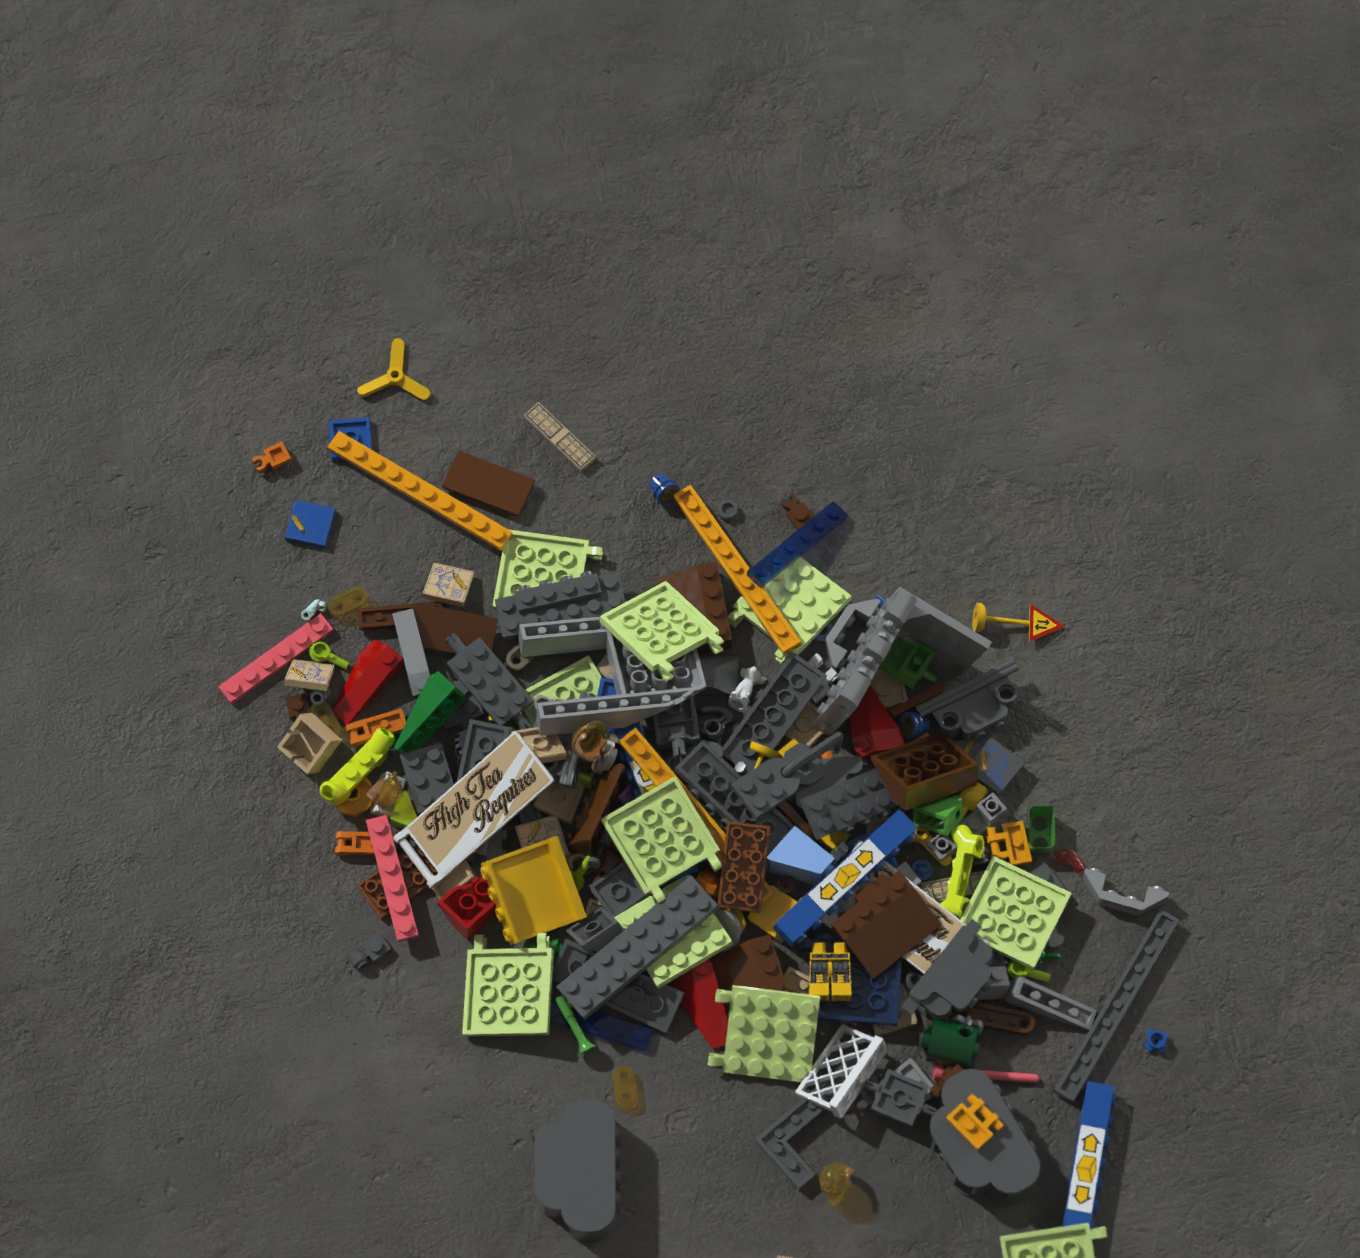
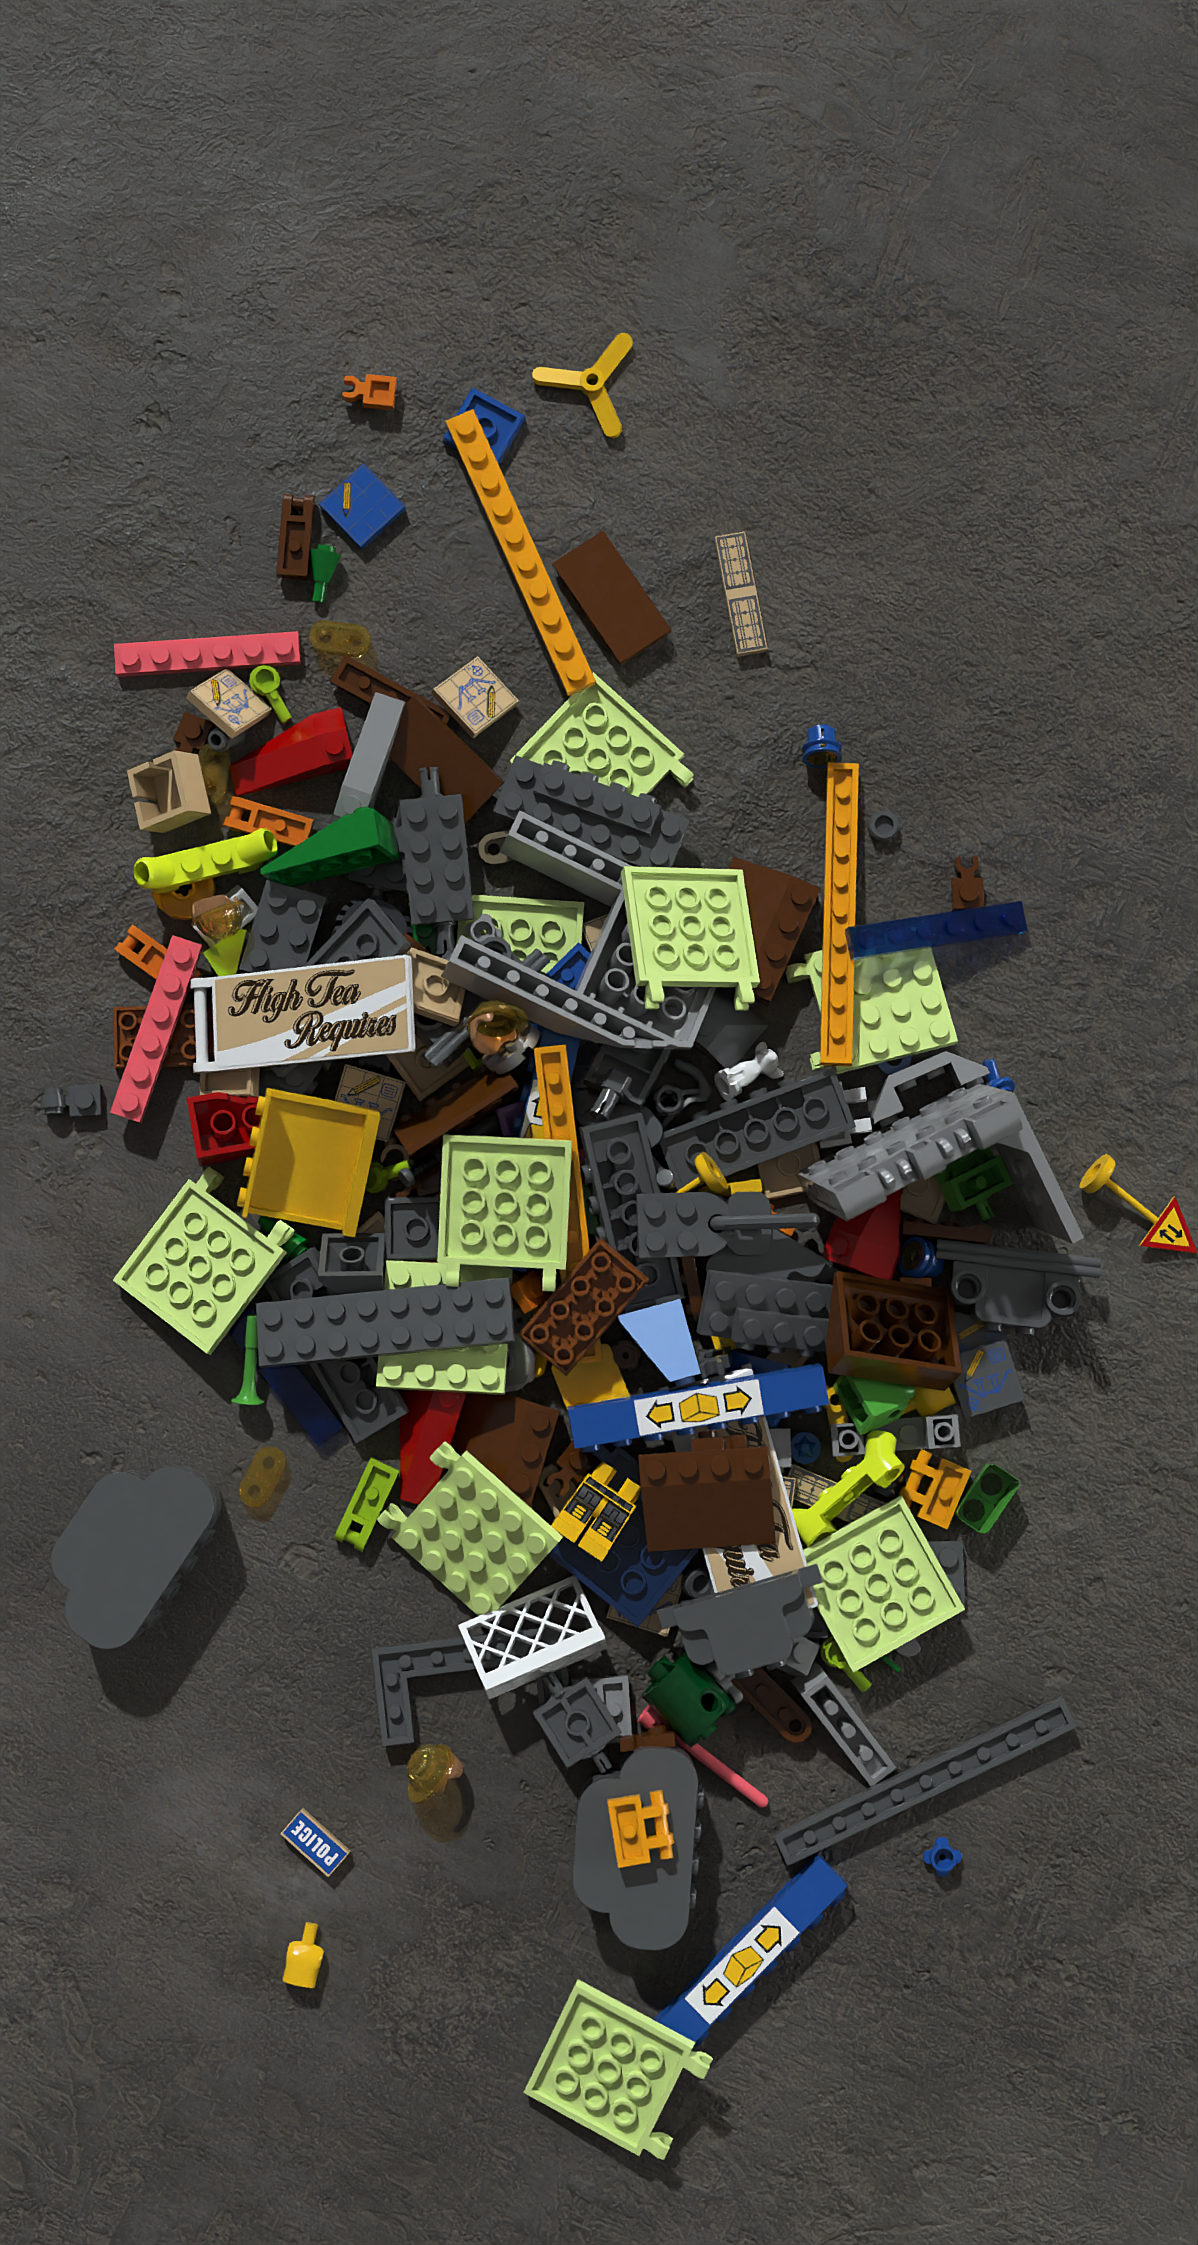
camera: 30 degrees right, 15 degrees up
light aqua arm [301,599,327,620] -> none
clear red arm [1054,849,1085,873] -> none
light grey slope [1082,868,1169,916] -> none
none -> reddish brown plate [276,494,315,580]
none -> green cone [311,544,341,603]
none -> lime plate [333,1457,400,1552]
none -> reddish brown plate [543,1440,598,1498]

